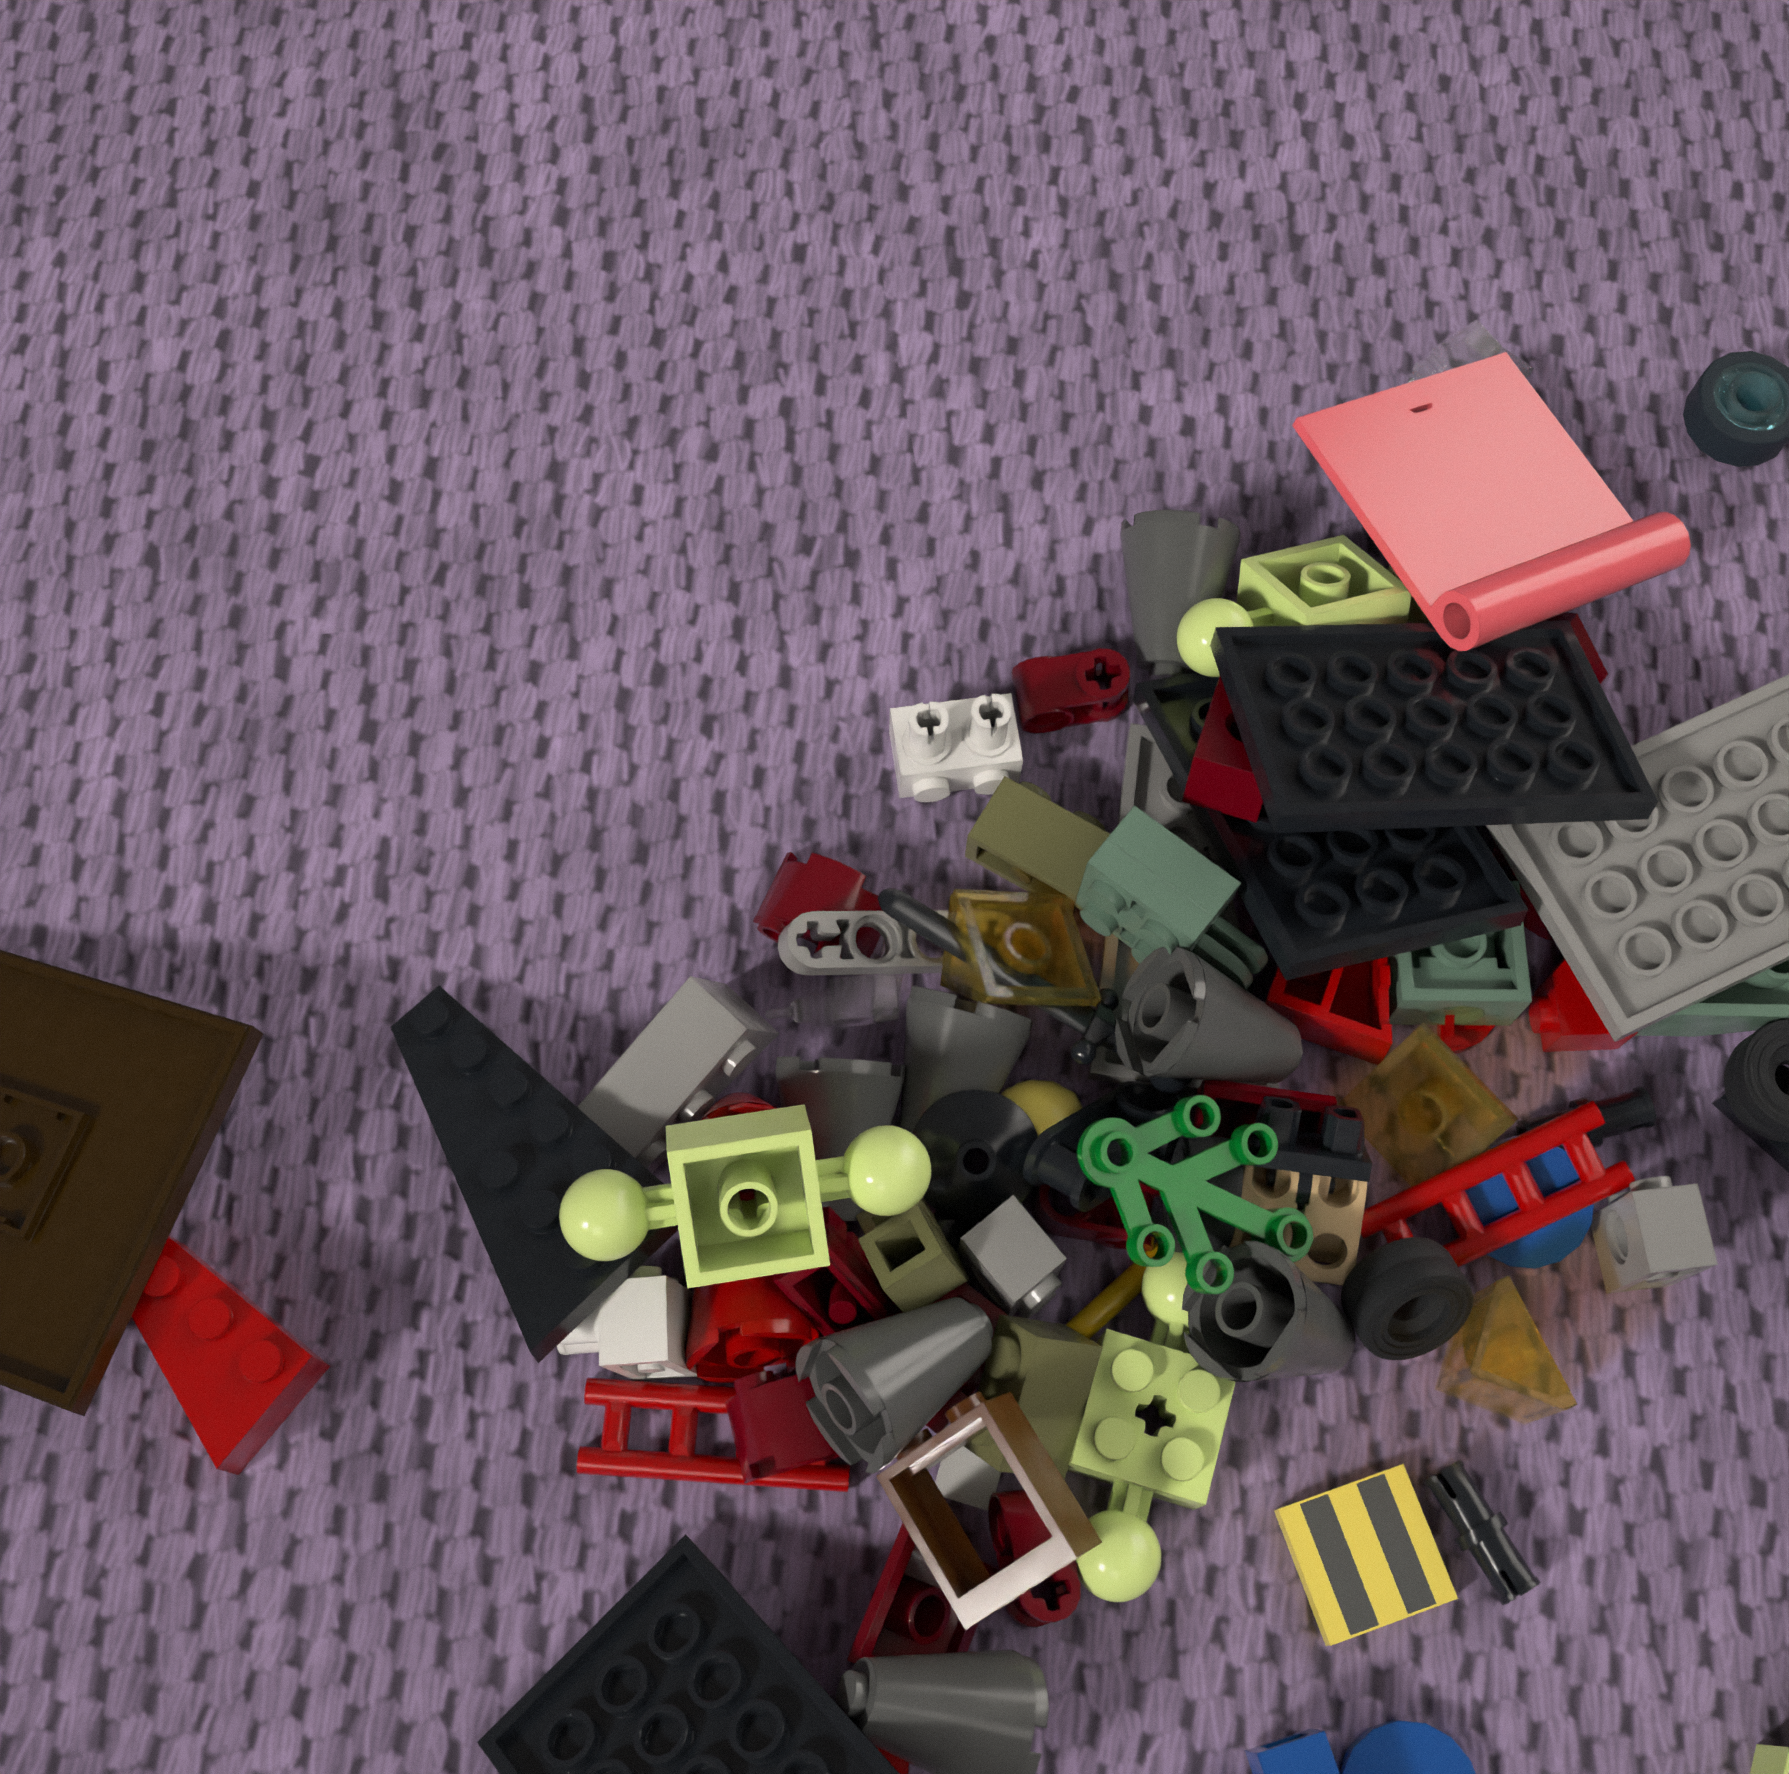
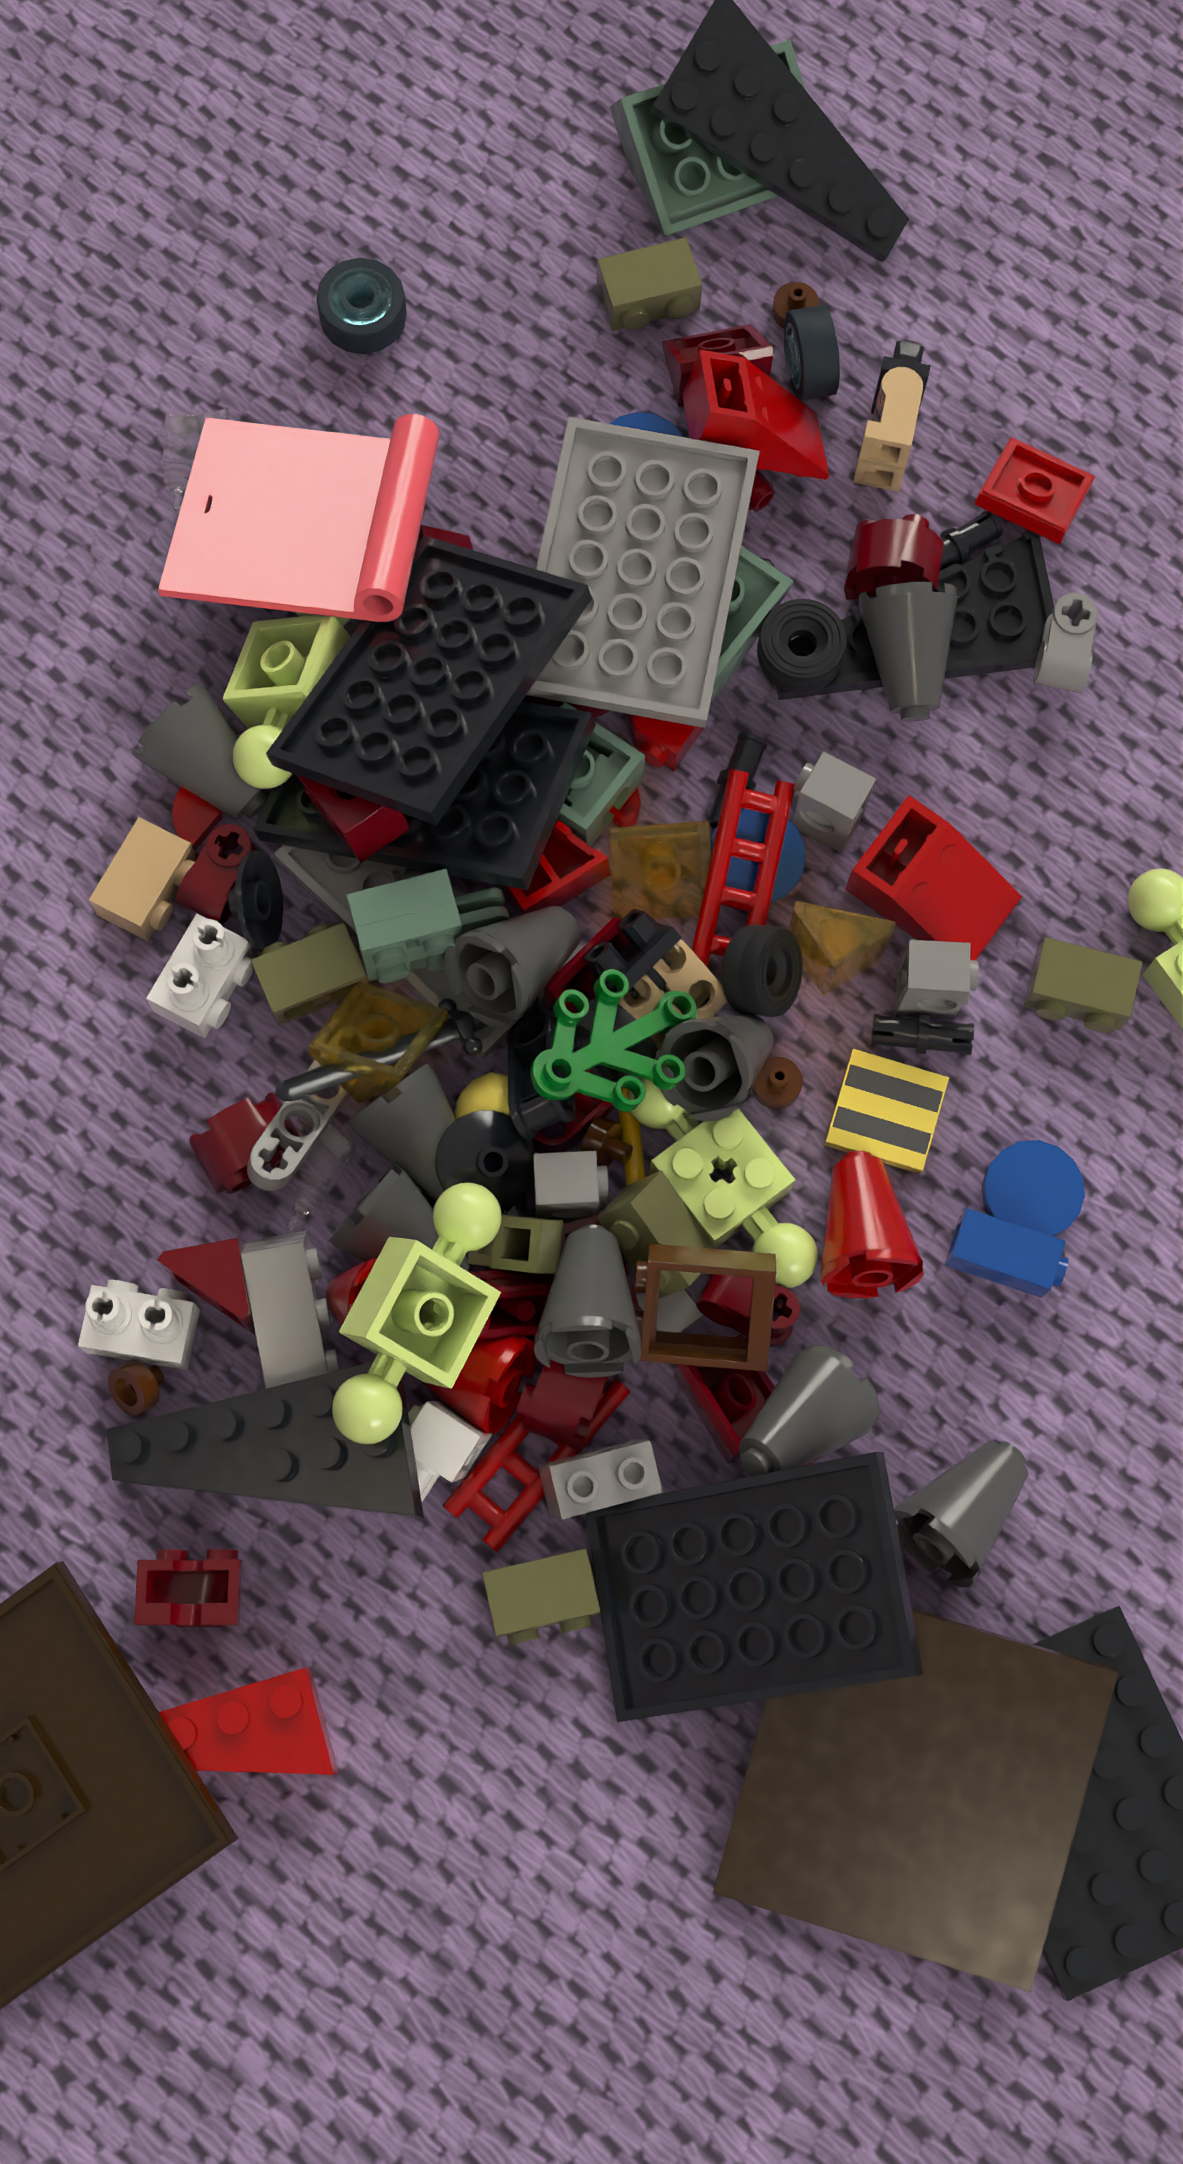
camera: 55 degrees left, 5 degrees up
none -> white brick [78,1280,200,1371]
none -> tan brick [89,817,197,941]
none -> reddish brown tile [108,1360,164,1416]
none -> dark red cylinder [134,1549,242,1627]
none -> dark red slope [157,1238,255,1335]
none -> red tile [172,787,223,851]
none -> black dish [229,850,283,950]
none -> olive brick [482,1549,600,1646]
none -> light grey brick [538,1439,663,1519]
none -> reddish brown tile [580,1116,633,1168]
none -> reddish brown tile [752,1057,803,1109]
none -> red cone [820,1151,924,1298]
none -> red slope [845,795,1022,960]
none -> light grey brick [895,940,979,1020]
none -> olive brick [1024,937,1143,1033]

